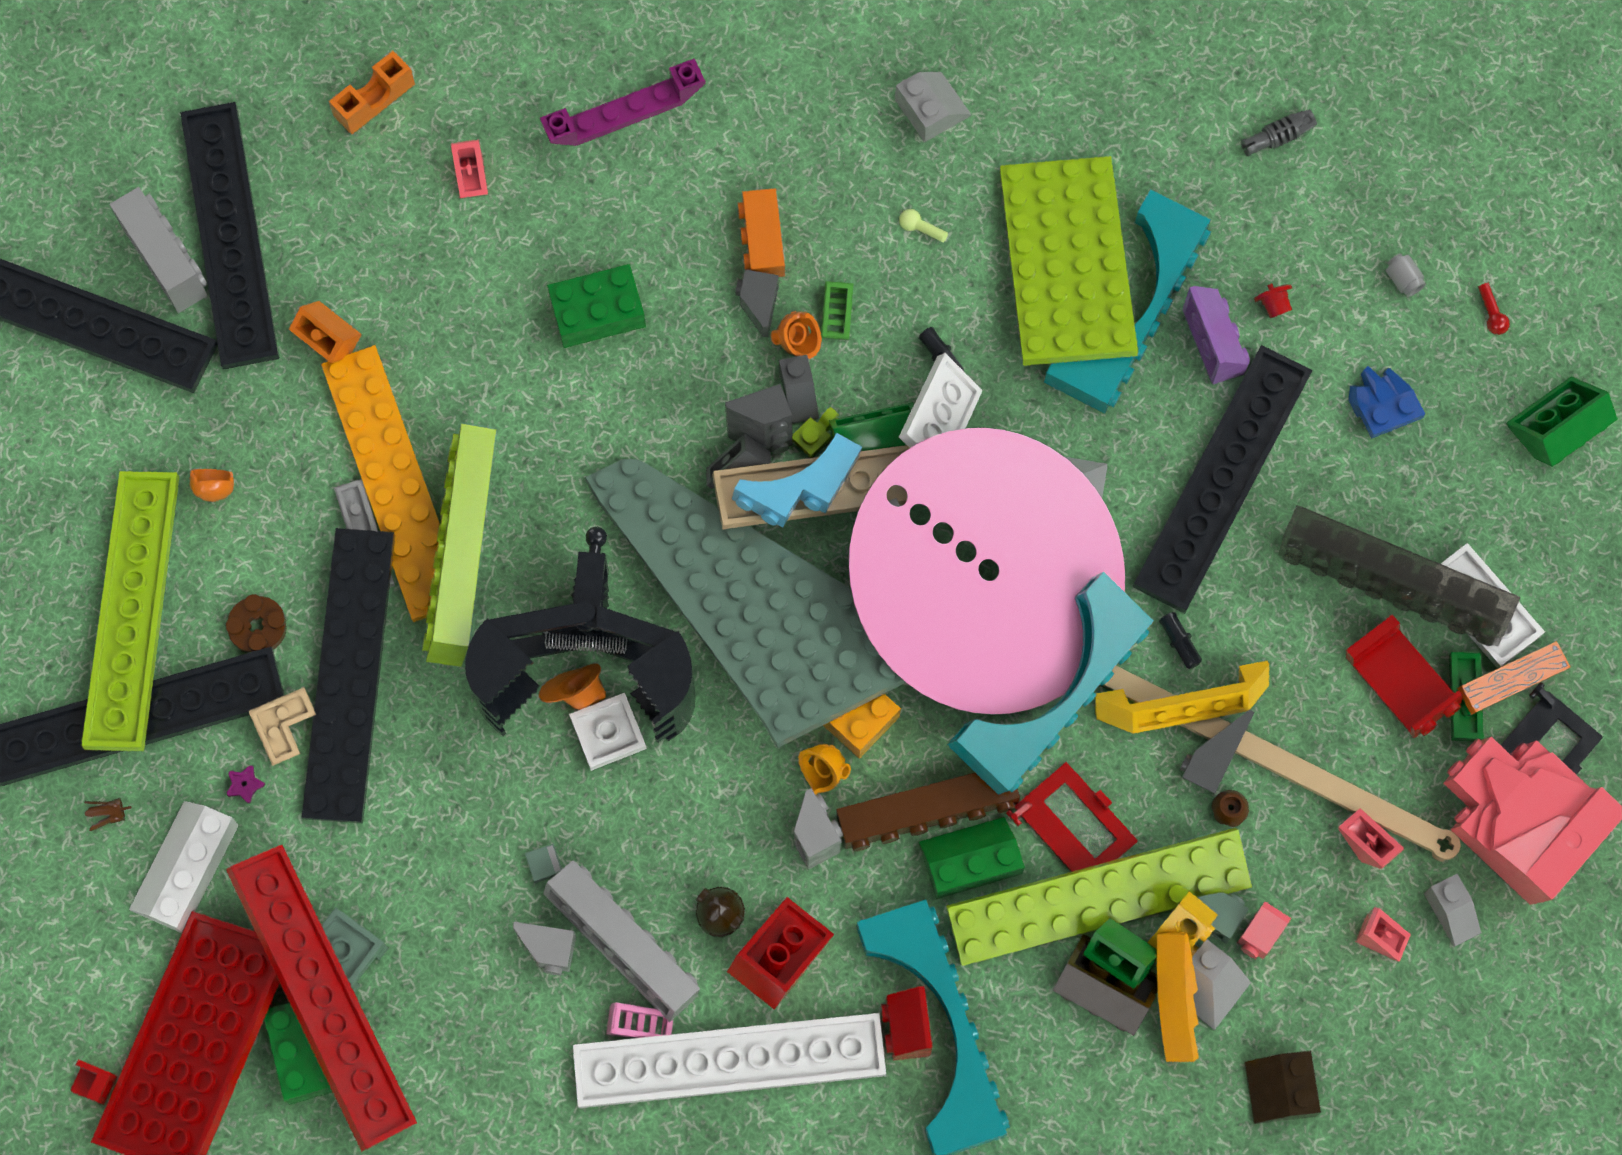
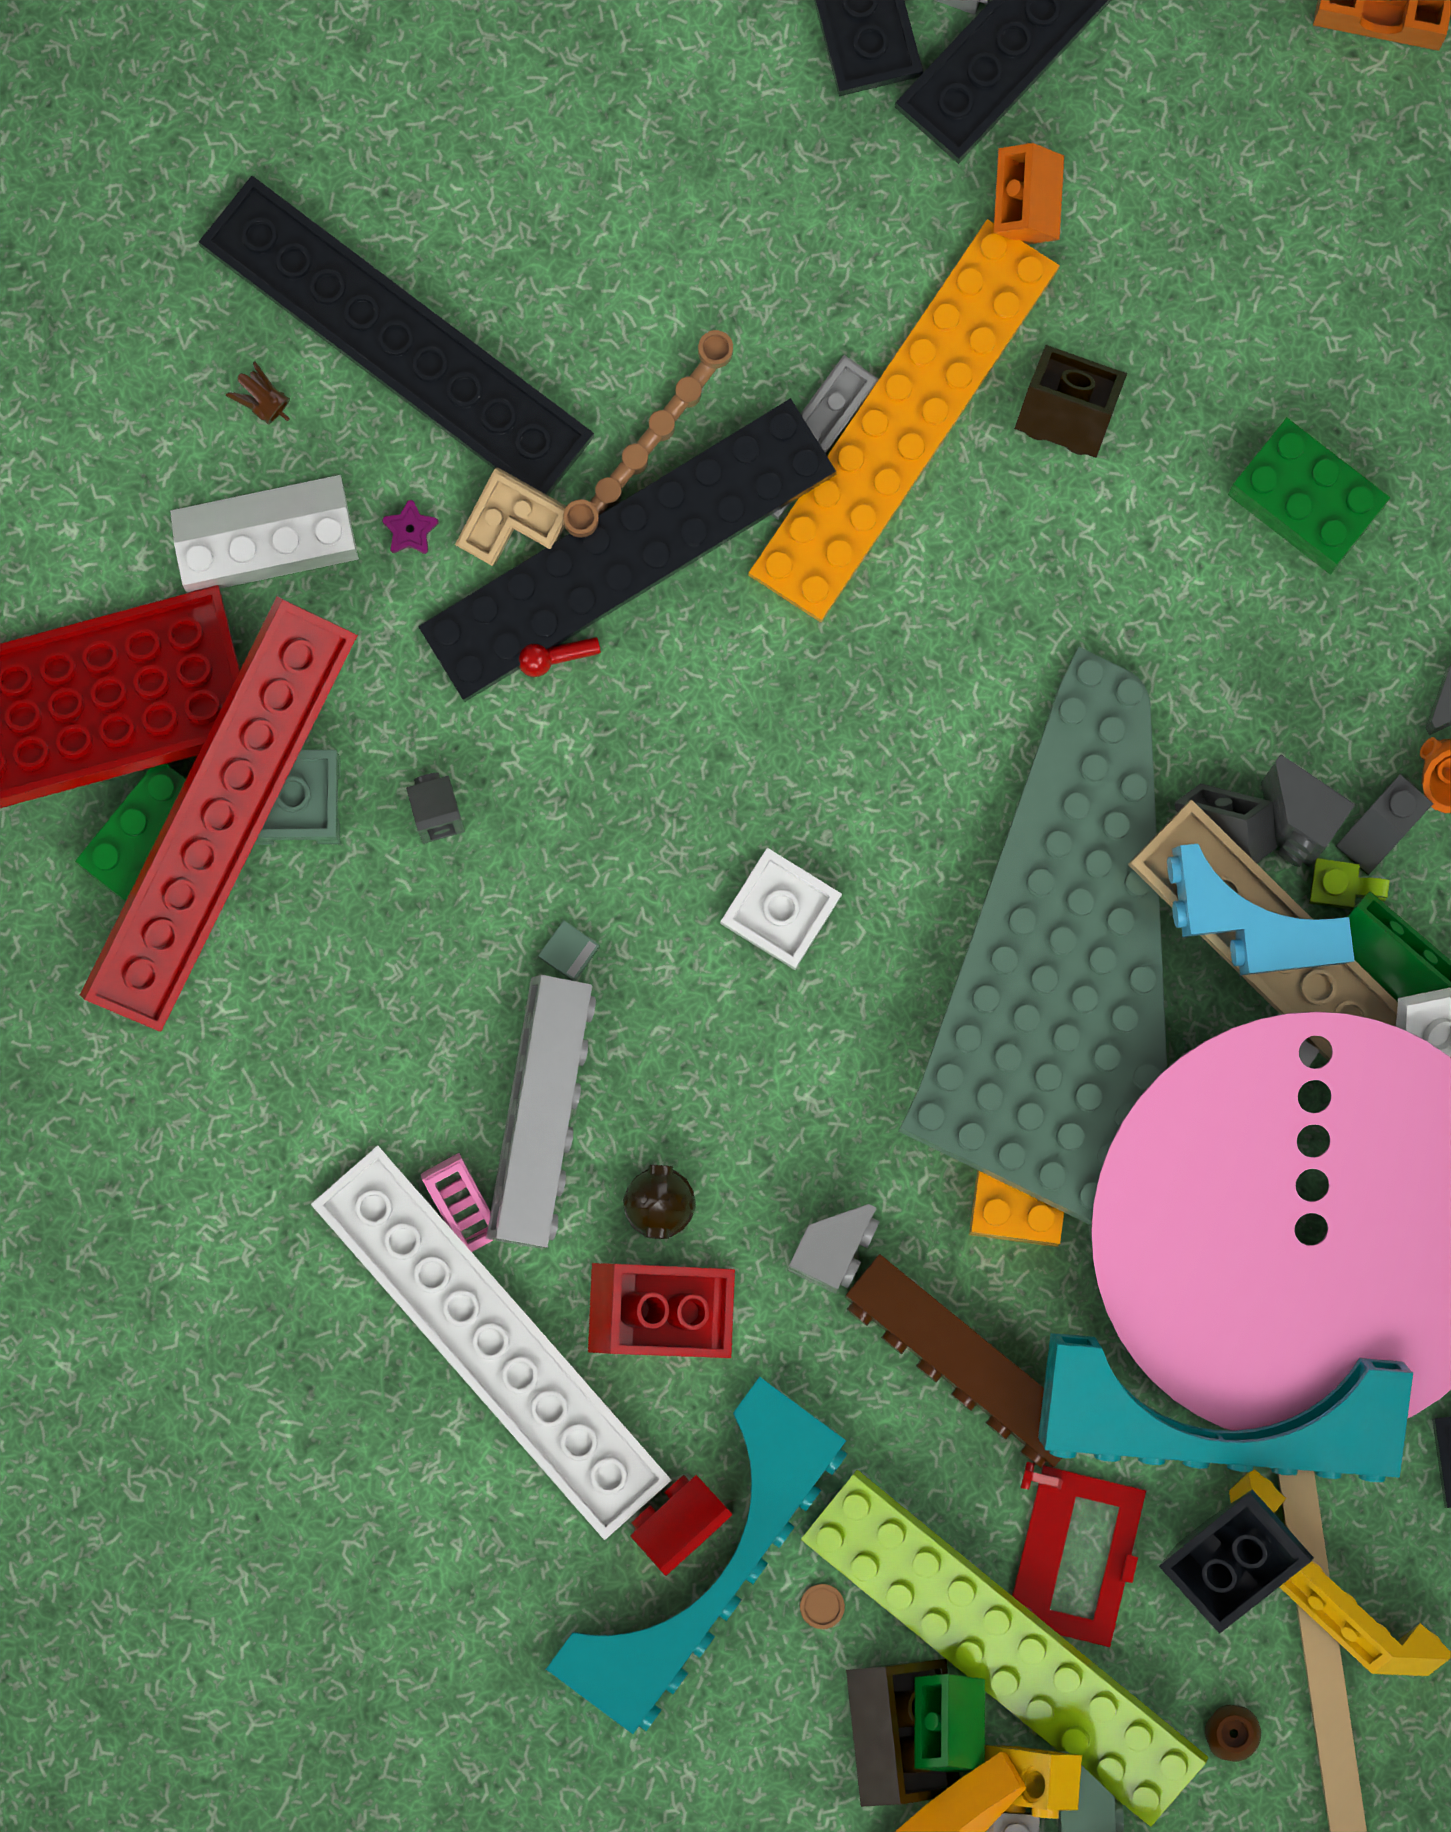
camera: 55 degrees right, 10 degrees up
lime plate [81,471,180,751] -> none
orange hair [190,469,234,502] -> none
reddish brown plate [226,594,287,653] -> none
lime brick [422,424,496,667] -> none
coral slope [451,139,488,198] -> none
black piece [465,526,695,743] -> none
light grey slope [513,922,576,975] -> none
orange piece [538,664,606,709] -> none
light orange helmet [798,744,851,795] -> none
green slope [918,817,1025,899] -> none
black axle [1159,612,1202,669] -> none
dark grey slope [1180,710,1255,794] -> none
none -> dark grey slope [406,773,465,844]
none -> red bar [519,637,601,677]
none -> medium nougat bar [563,330,733,537]
none -> medium nougat piece [800,1584,845,1629]
none -> dark brown slope [1014,345,1127,458]
none -> black slope [1159,1489,1314,1634]

